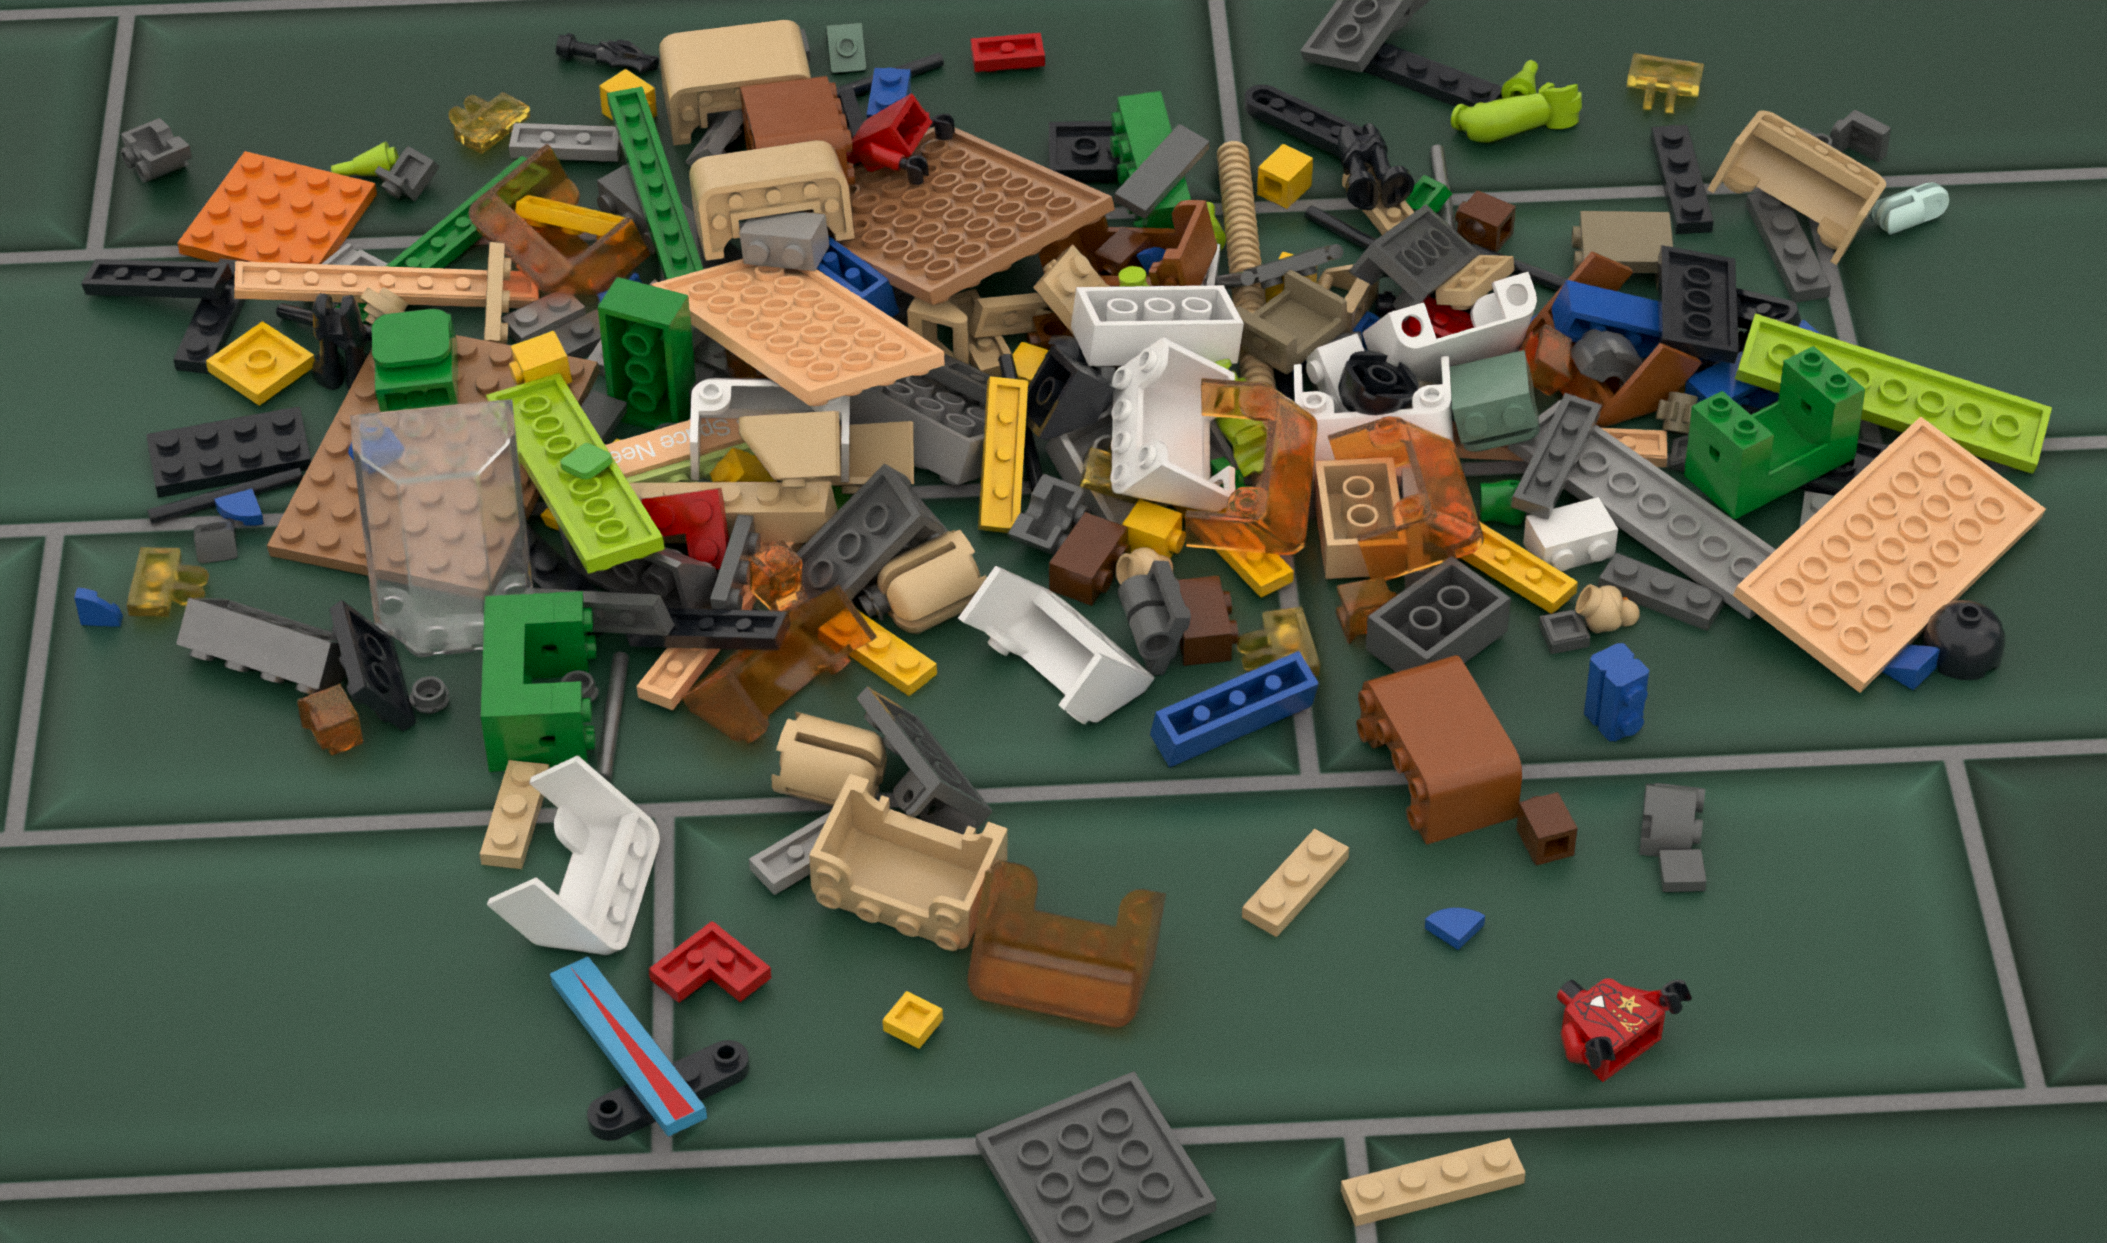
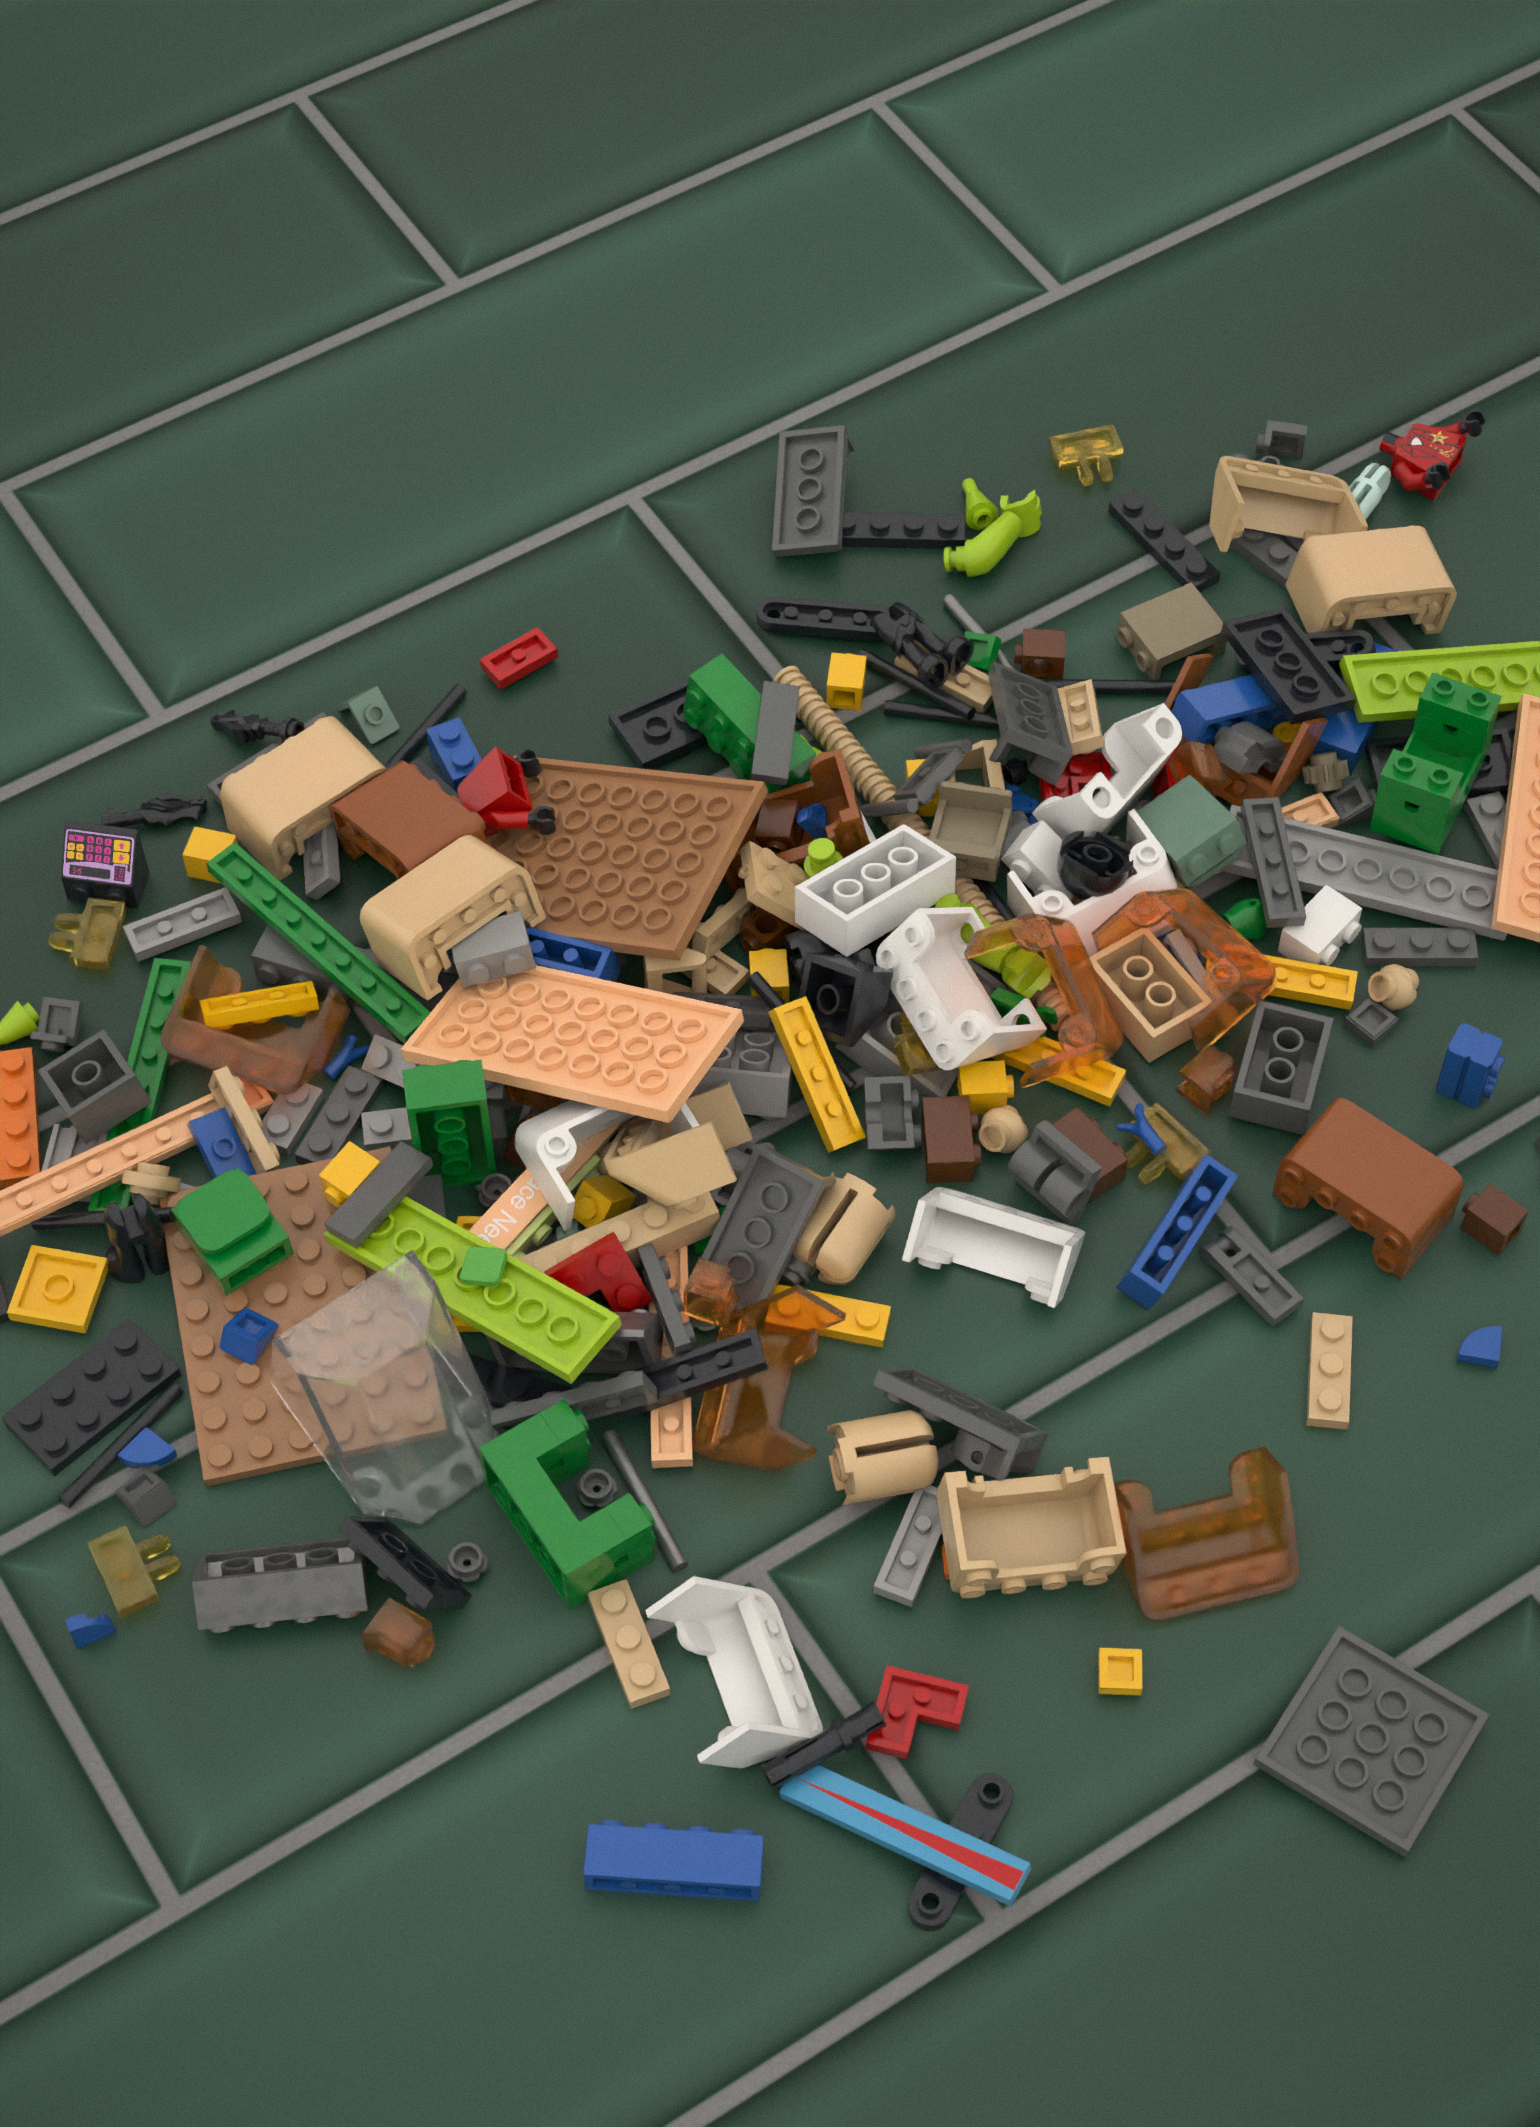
camera: 30 degrees left, 10 degrees up
none -> dark grey brick [38,1029,152,1144]
none -> black slope [61,820,150,909]
none -> blue plate [187,1107,257,1179]
none -> black piece [210,710,305,744]
none -> dark grey tile [324,1141,434,1248]
none -> blue brick [583,1820,764,1902]
none -> black pin [761,1701,886,1791]
none -> black bar [858,649,976,720]
none -> blue bar [1117,1103,1167,1156]
none -> dark grey plate [1199,1226,1304,1327]
none -> tan windscreen [1285,526,1457,635]
none -> red torso [1379,409,1485,501]

